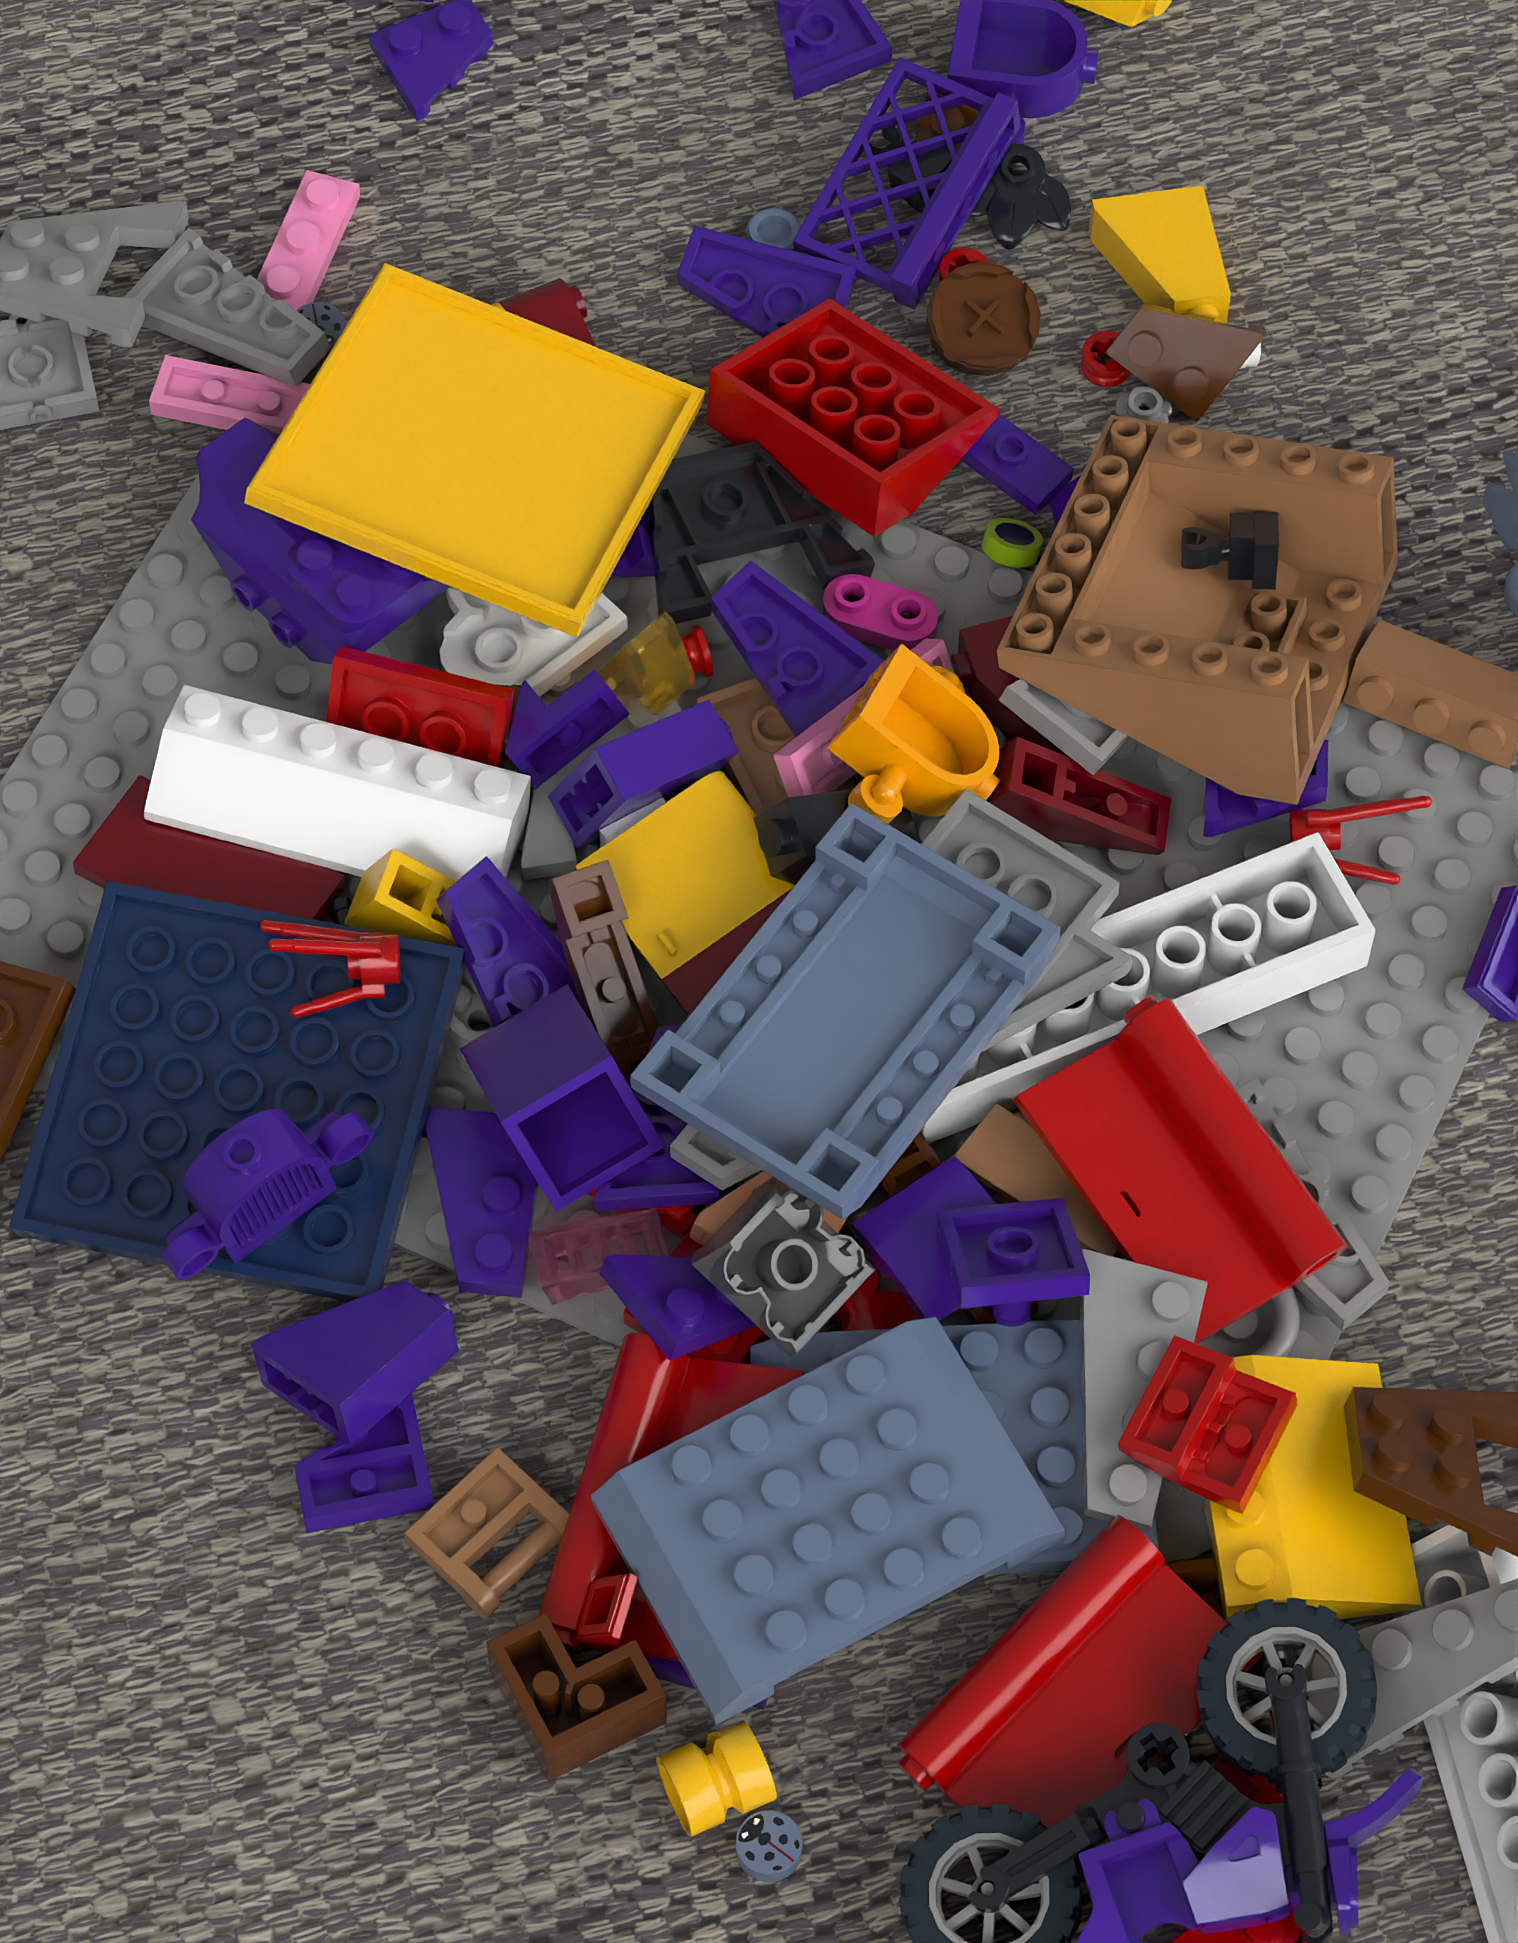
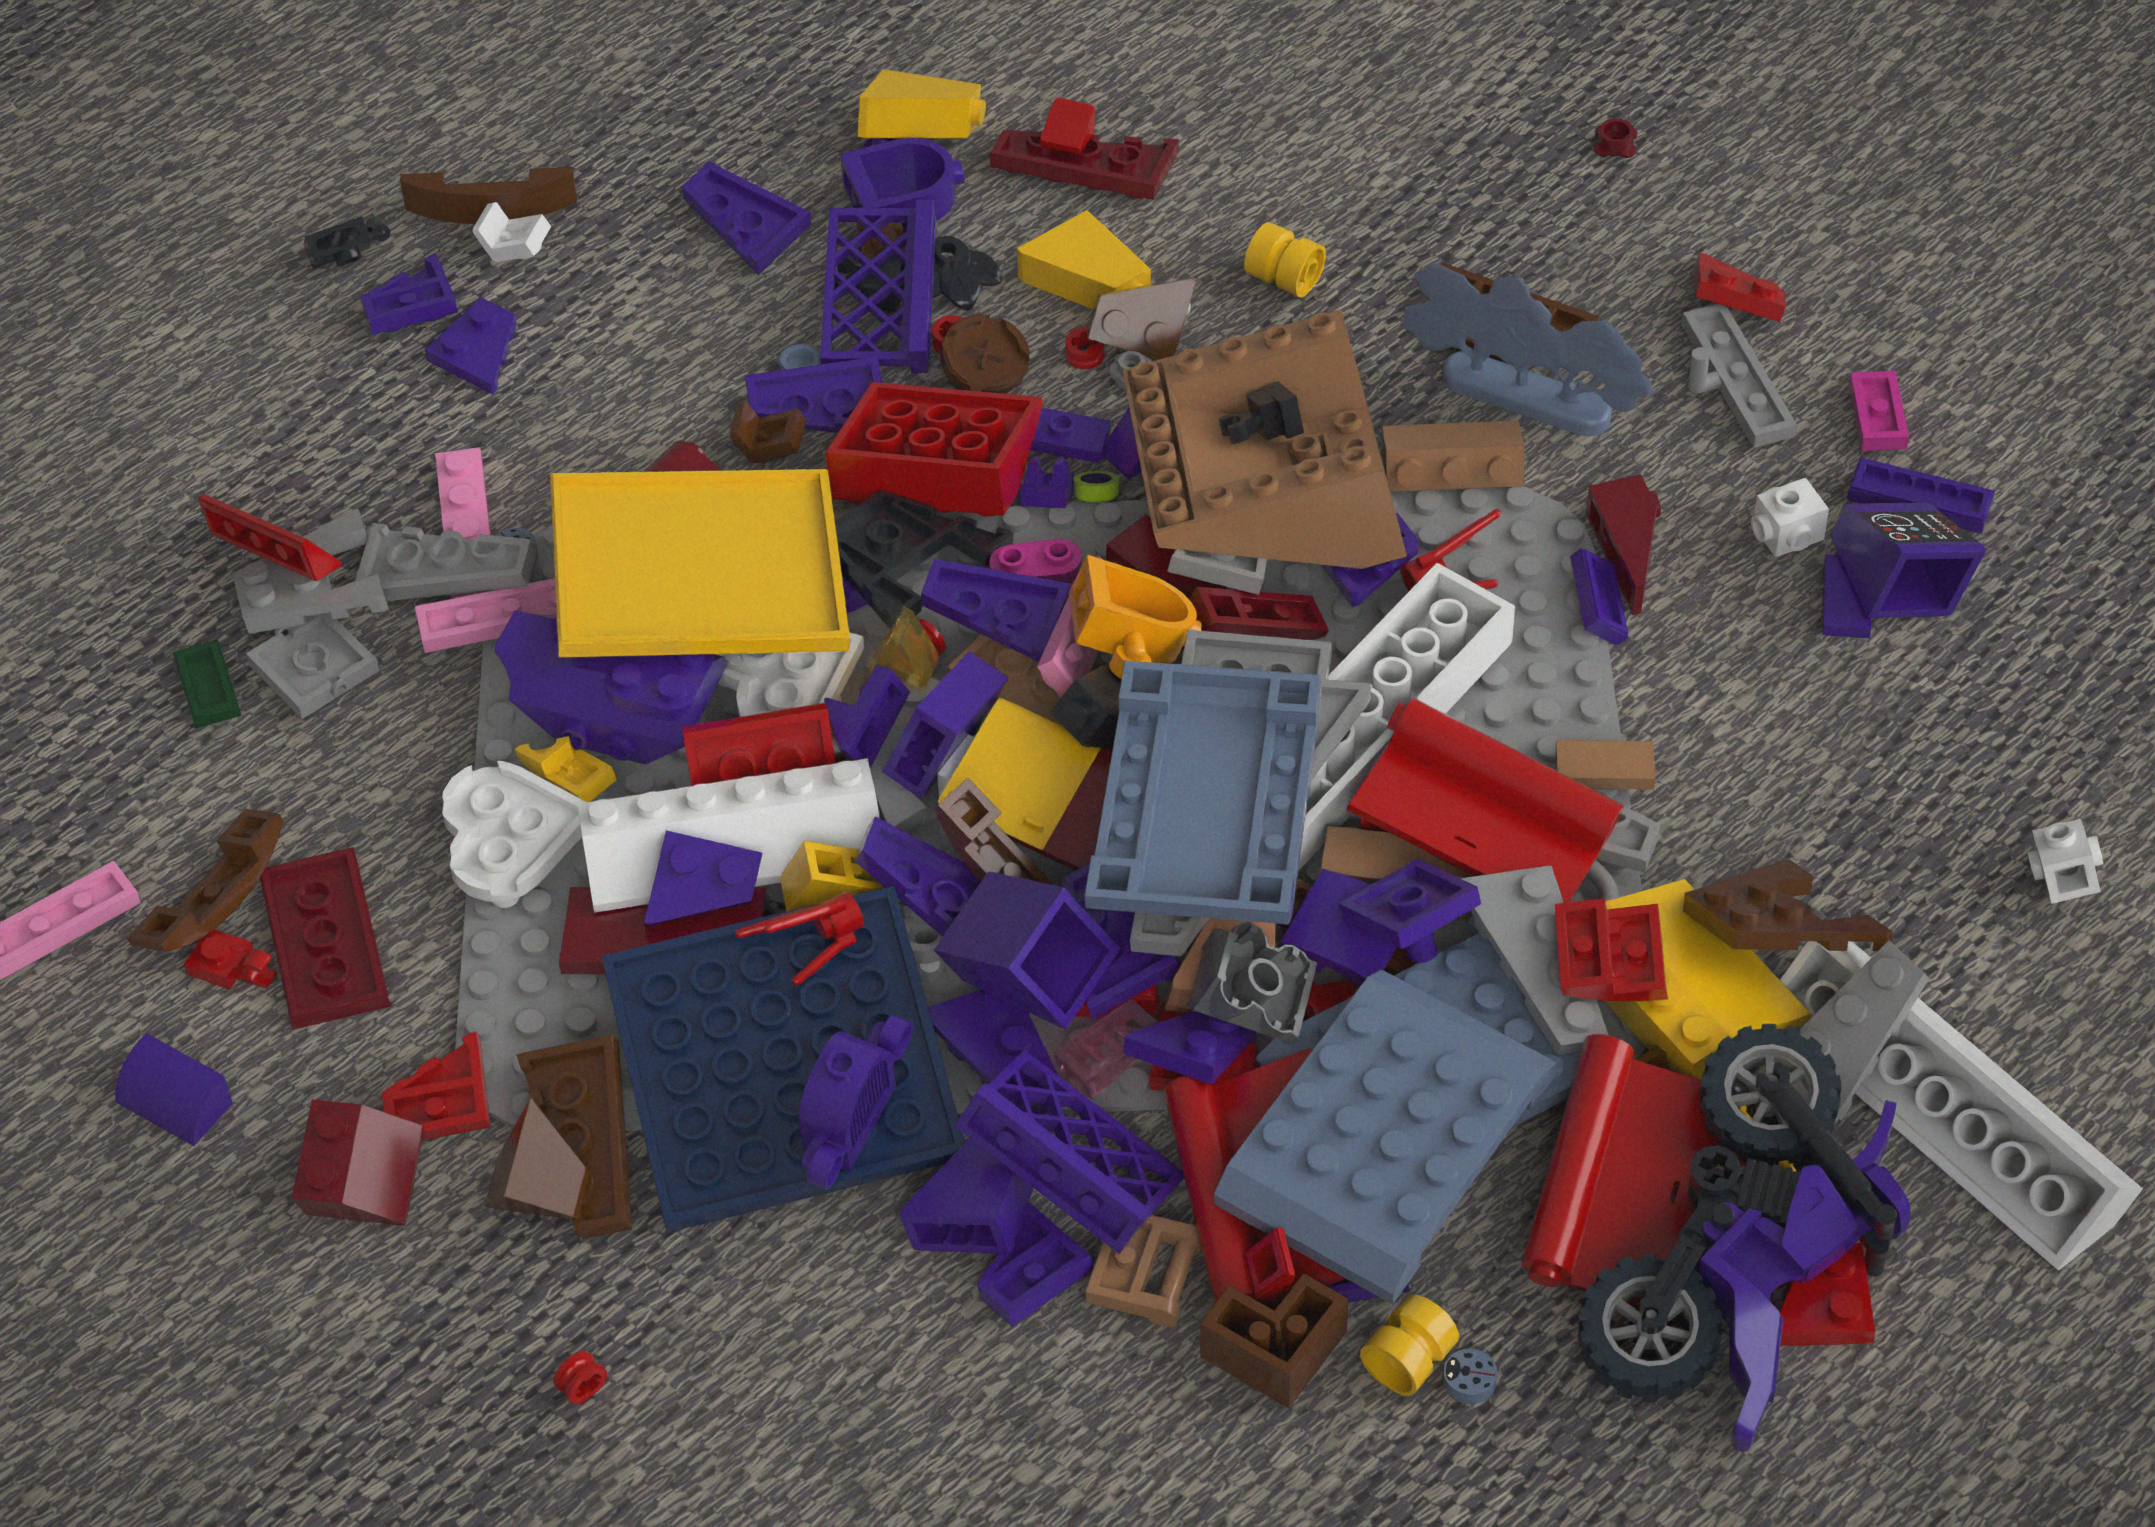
camera: 25 degrees left, 10 degrees down
none -> red slope [198,494,342,581]
none -> white plate [442,761,587,908]
none -> yellow slope [515,736,617,803]
none -> dark purple wing [644,830,763,926]
none -> reddish brown bracket [730,402,806,463]
none -> dark purple fence [954,1050,1184,1254]
none -> dark red wing [990,130,1179,200]
none -> dark purple tile [1020,456,1075,508]
none -> red slope [1040,97,1095,154]
none -> yellow wheel [1244,222,1326,298]
none -> medium nougat tile [1555,740,1655,790]

